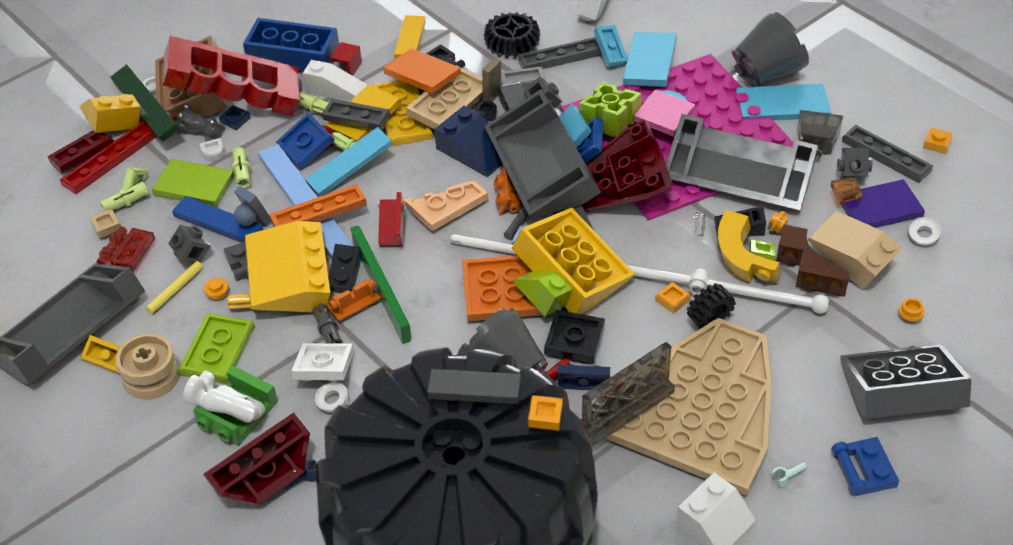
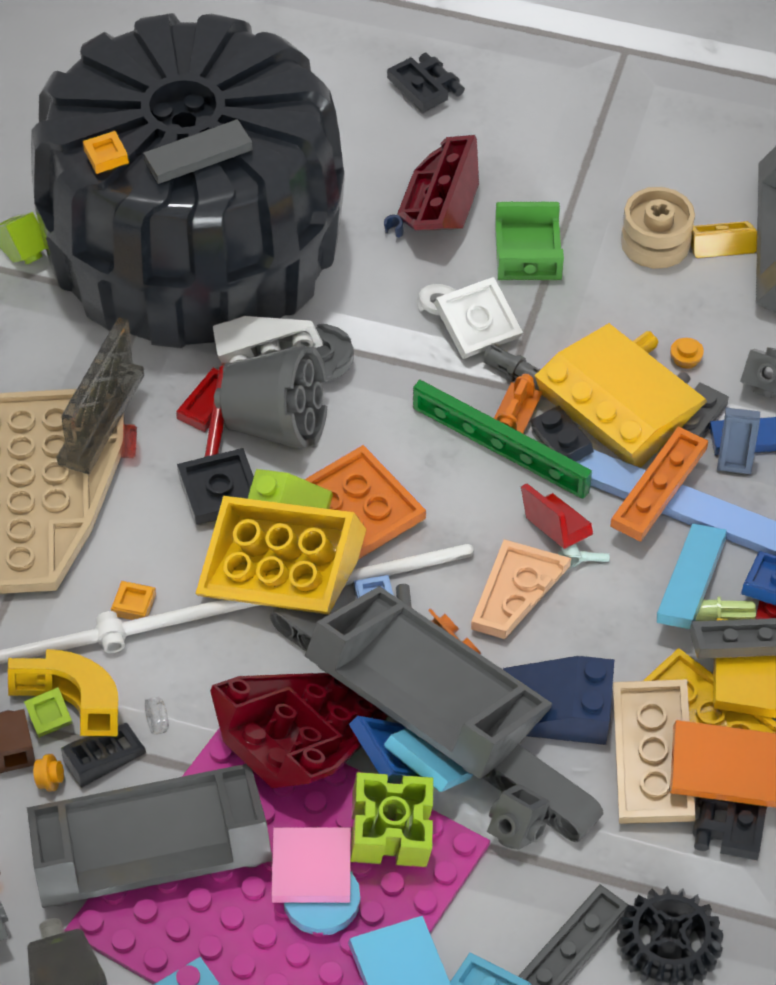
camera: 145 degrees right, 5 degrees up
light yellow bar [145,261,203,314] -> none
lime tile [178,313,255,384] -> none
white piece [183,370,265,423] -> none
black tile [475,101,497,121] -> none
dark tan tile [482,58,501,102] -> none
light grey tile [501,67,546,89] -> none
dark blue plate [557,364,610,391] -> none
black tyre [687,283,736,329] -> none

